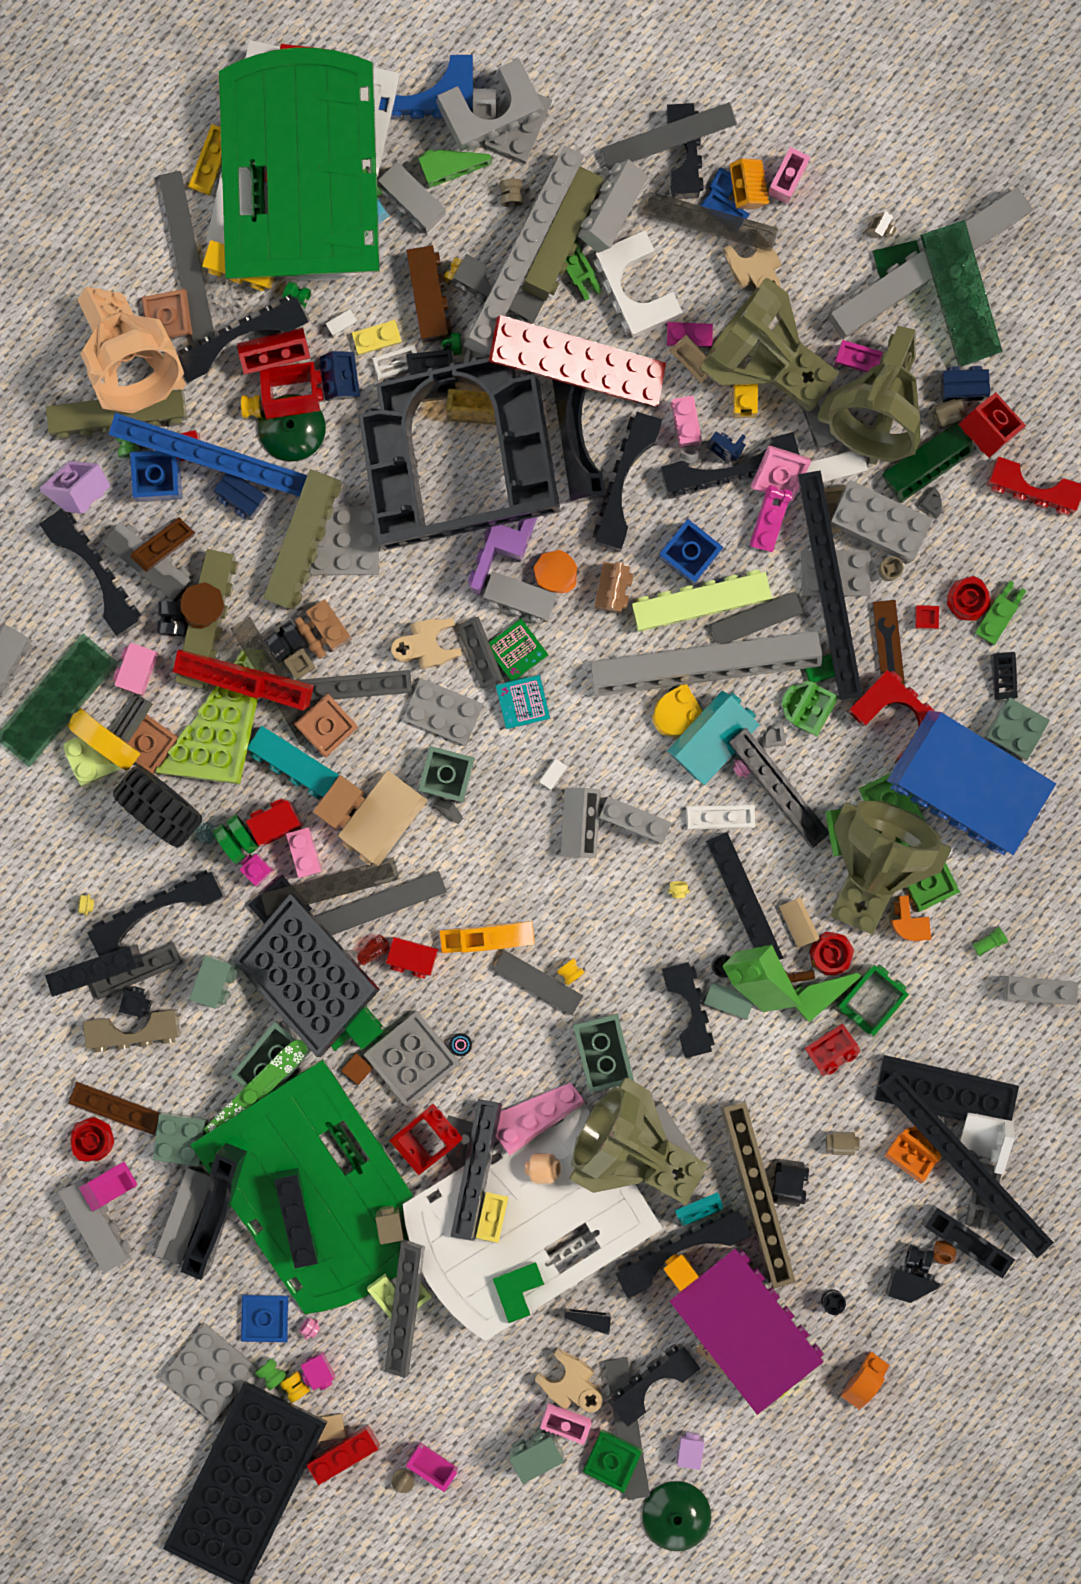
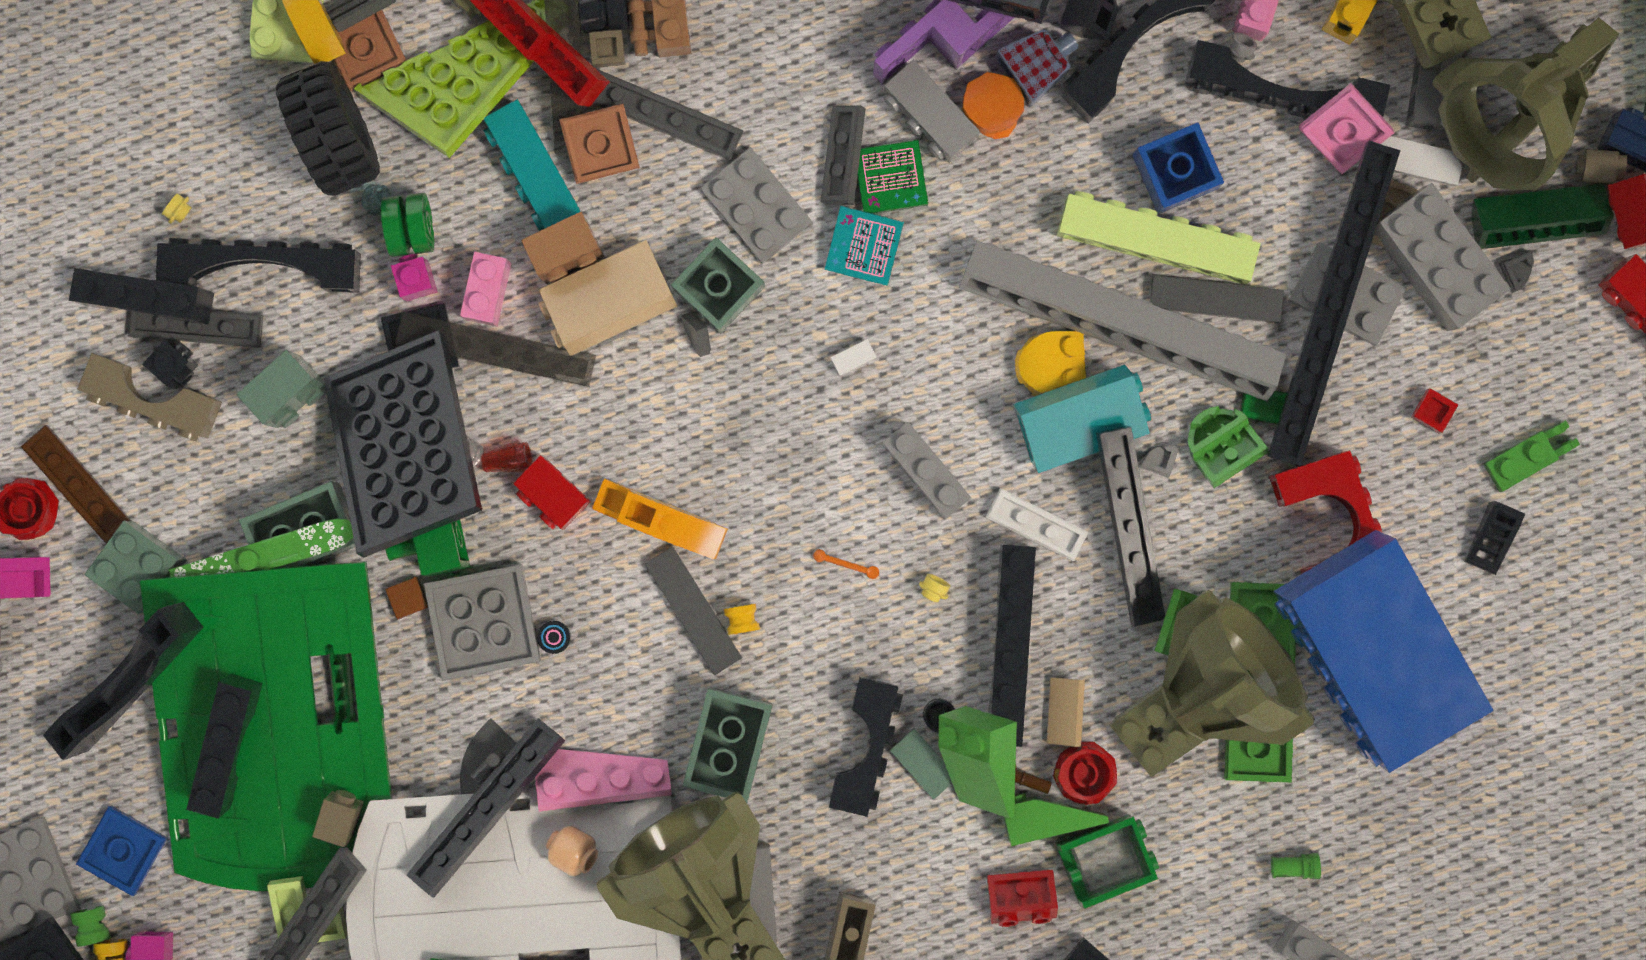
camera: 25 degrees right, 0 degrees up
piece [153,1166,210,1265] -> none
red brick [246,798,304,847] -> none
bright pink plate [299,1317,320,1339] -> none
dark grey tile [315,871,447,935] -> none
red window [389,1103,463,1176] -> none
tan piece [391,619,462,669] -> none
light yellow plate [476,1192,509,1243] -> none
light grey brick [561,787,600,858] -> none
medium nougat brick [594,561,634,614] -> none
dark blue bracket [707,431,746,464] -> none
bright pink plate [732,759,751,778] -> none
dark pink plate [749,485,792,552] -> none
dark pink panel [833,340,883,373] -> none
reddish brown tile [872,600,905,686] -> none
dark tan wheel [878,556,904,581] -> none
orange brick [890,896,932,941] -> none
red hat [947,576,991,621] -> none
sand green brick [984,698,1050,761] -> none
none -> orange hinge [813,549,879,579]
none -> sand blue torso [995,29,1079,108]

